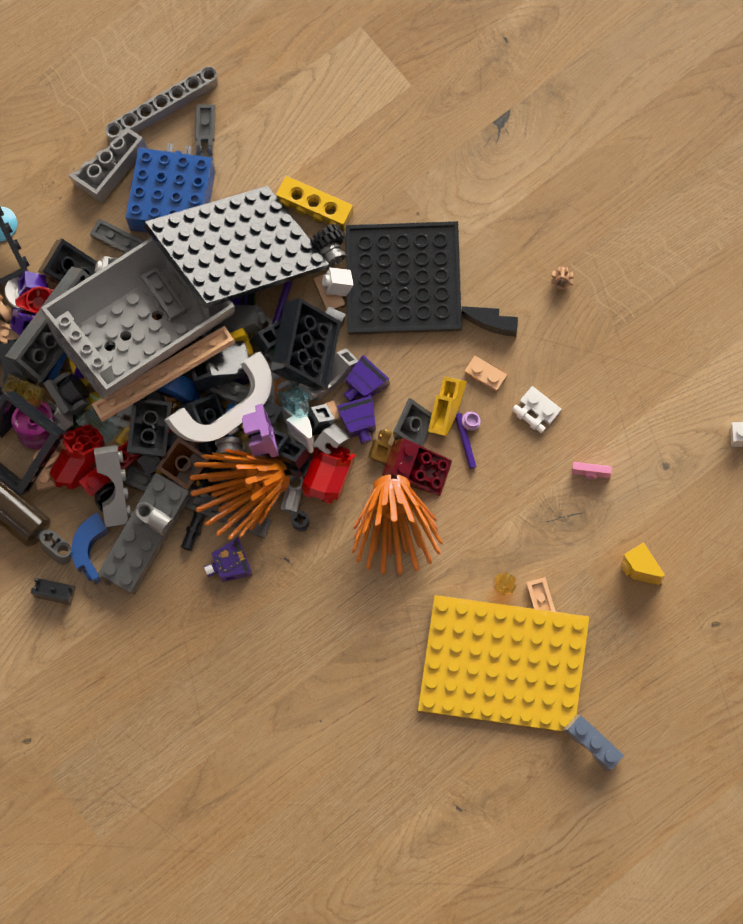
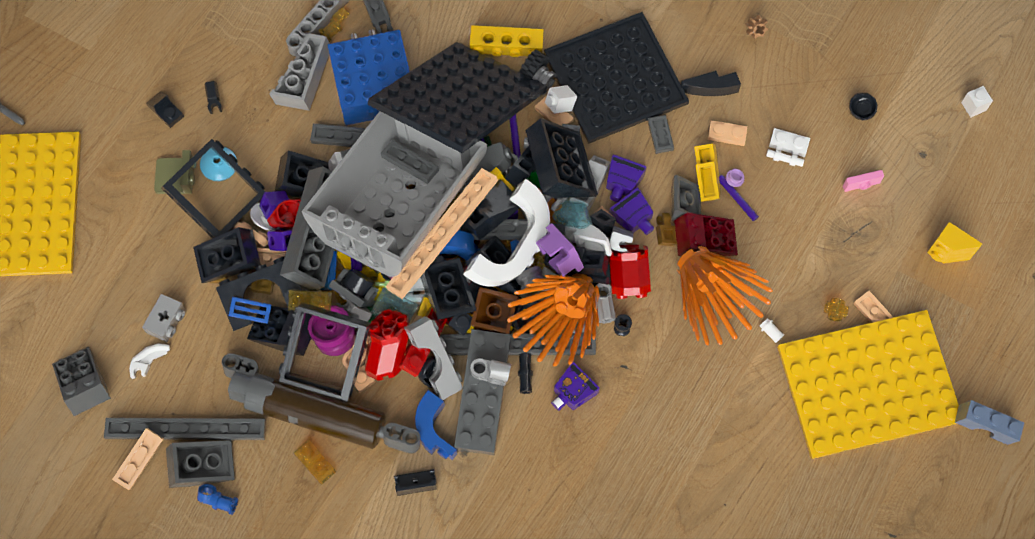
camera: 30 degrees left, 5 degrees down
none -> black bar [204,81,223,114]
none -> clear yellow connector [319,7,350,42]
none -> dark grey plate [647,115,674,154]
none -> white pin [760,318,784,343]
none -> black hair [849,93,878,121]

